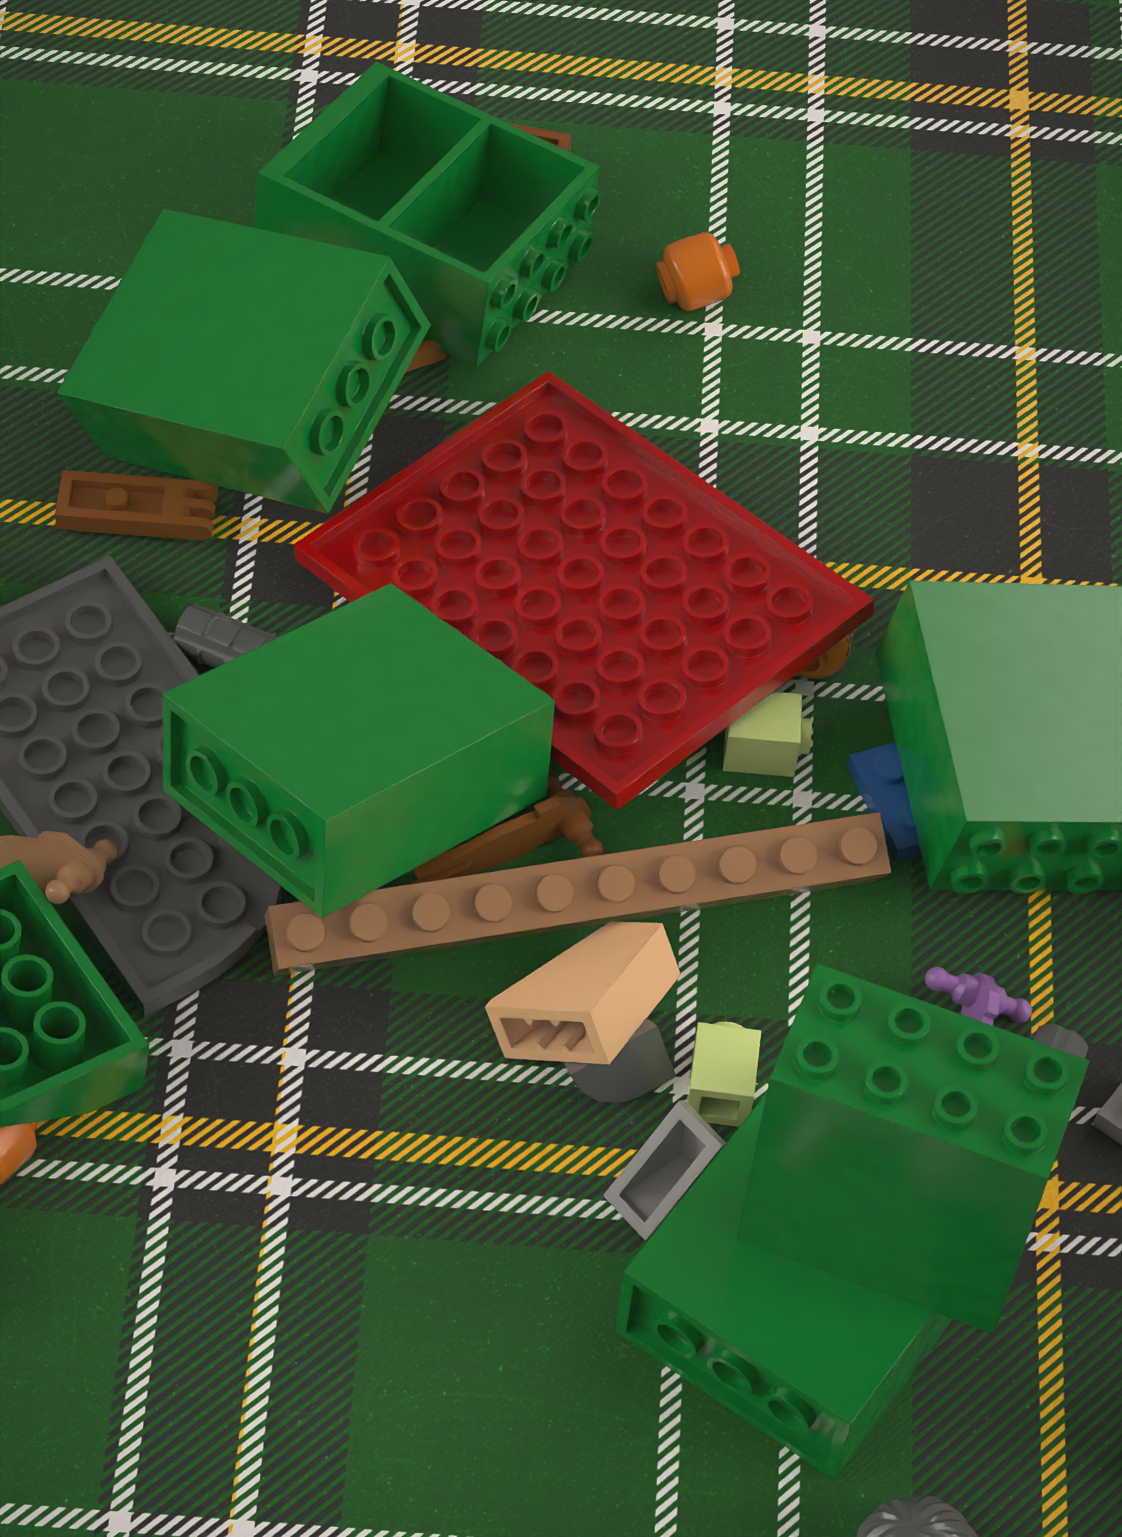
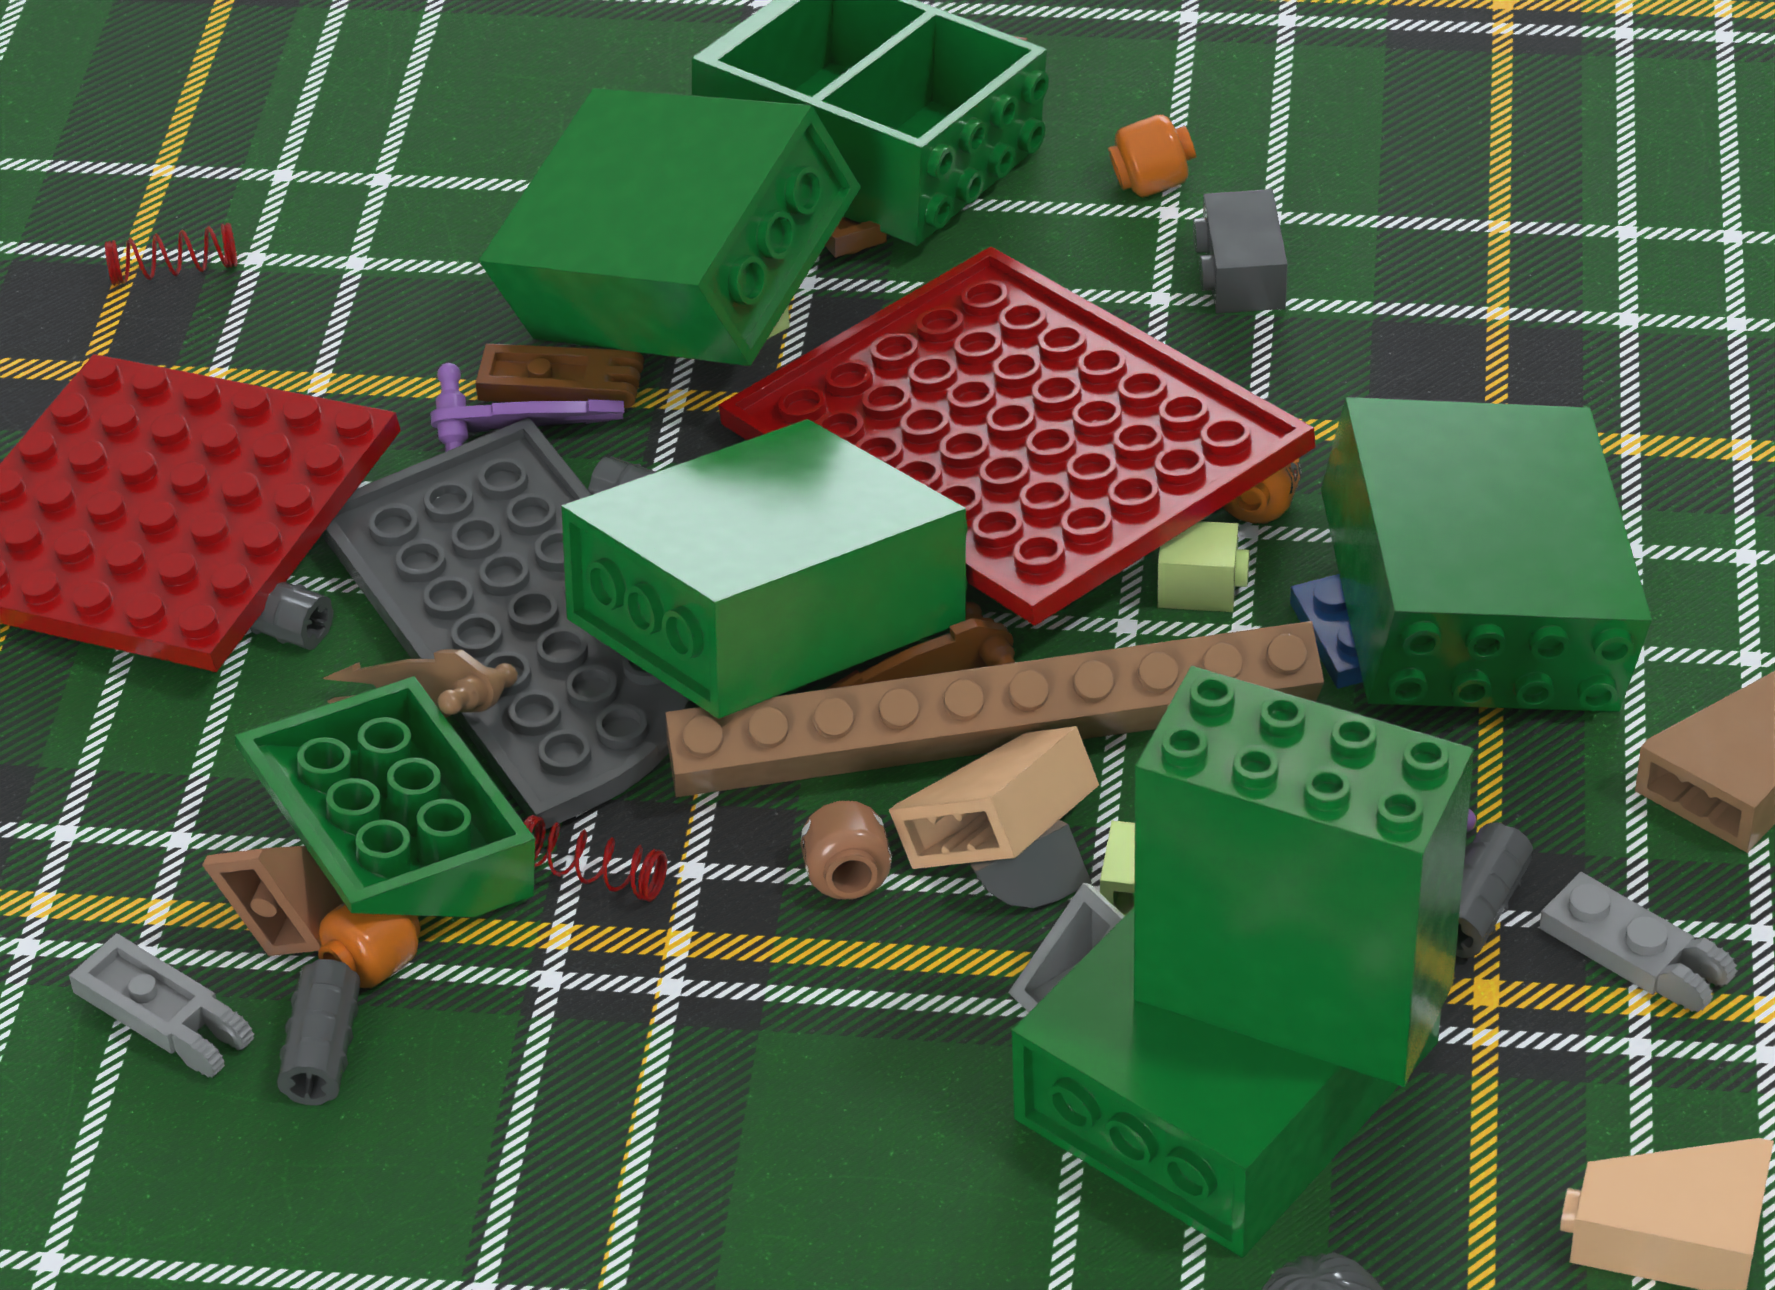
camera: 10 degrees right, 10 degrees down
none -> medium lavender piece [430,363,624,452]
none -> red piece [523,815,667,902]
none -> nougat head [800,801,892,900]
none -> dark grey brick [1193,189,1287,314]

